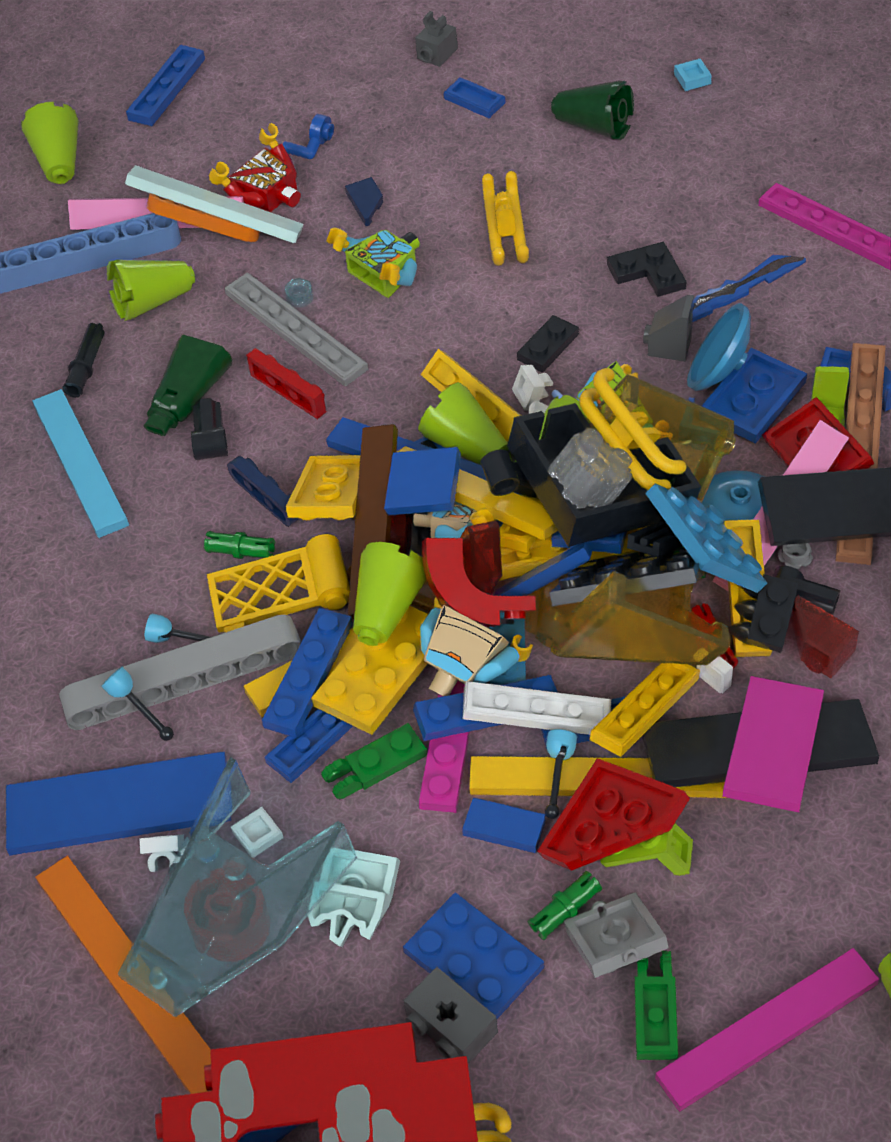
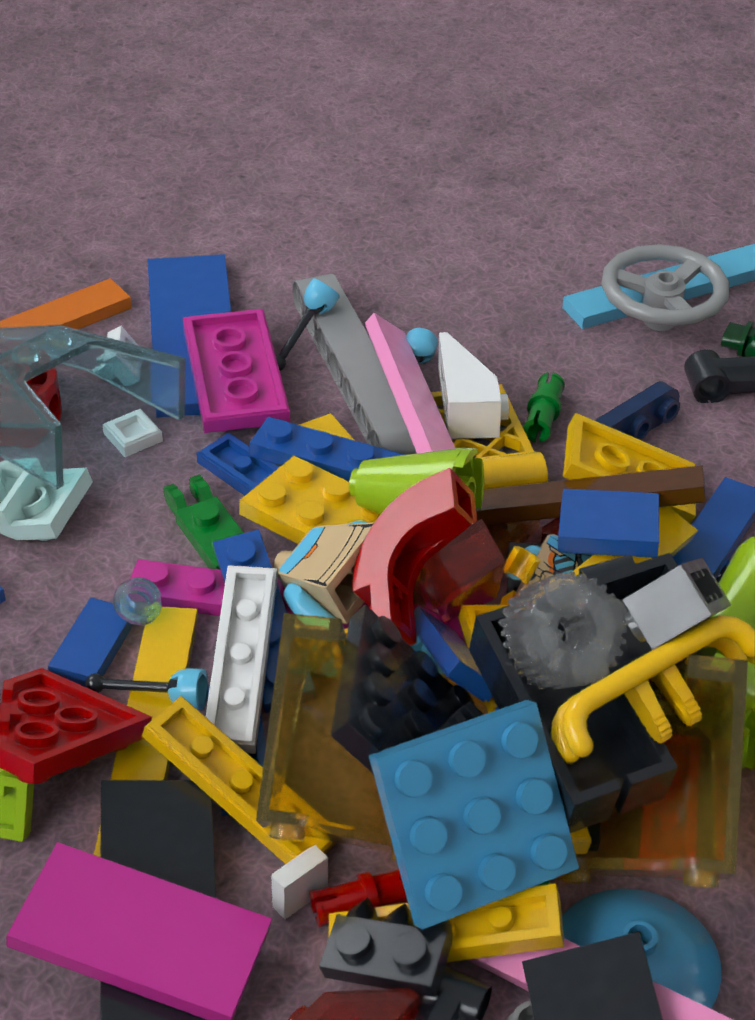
camera: 85 degrees right, 10 degrees down
none -> clear light blue plate [113,577,162,625]
none -> dark pink tile [183,309,290,433]
none -> bright pink tile [365,313,456,453]
none -> white slope [438,332,509,439]
none -> light grey piece [601,244,730,331]
none -> brick [623,558,731,650]

